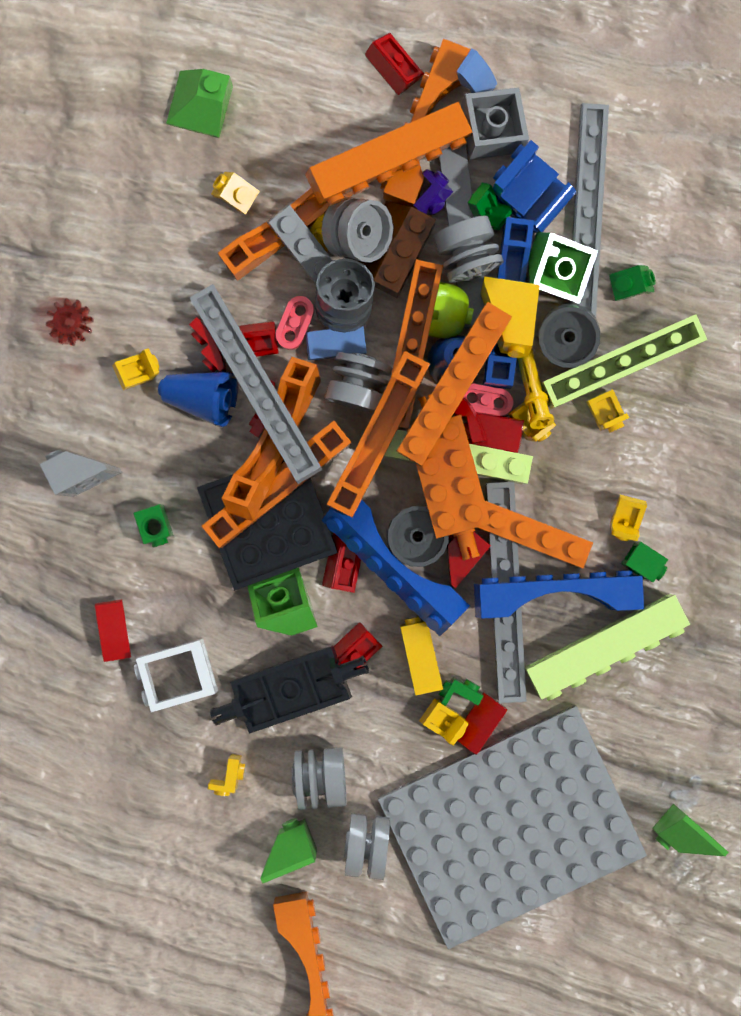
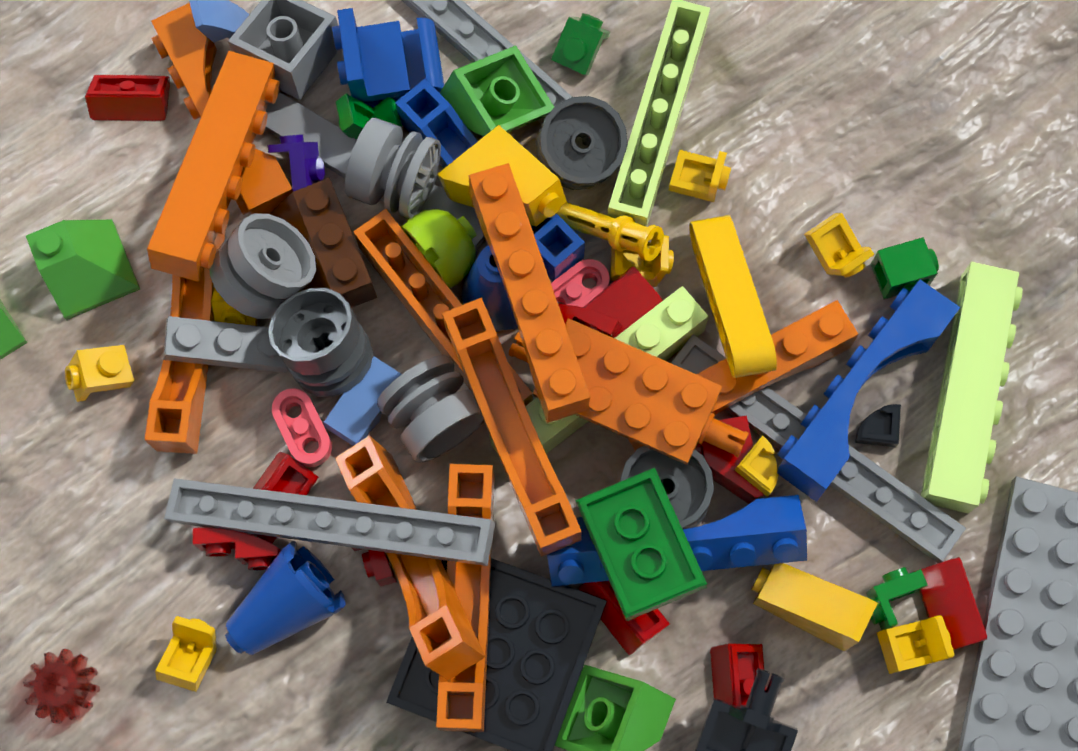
camera: 50 degrees left, 15 degrees down
none -> bright green slope [26,219,140,320]
none -> green tile [575,468,707,621]
none -> yellow beam [689,215,777,378]
none -> yellow tile [734,435,778,496]
none -> black tile [855,404,901,447]

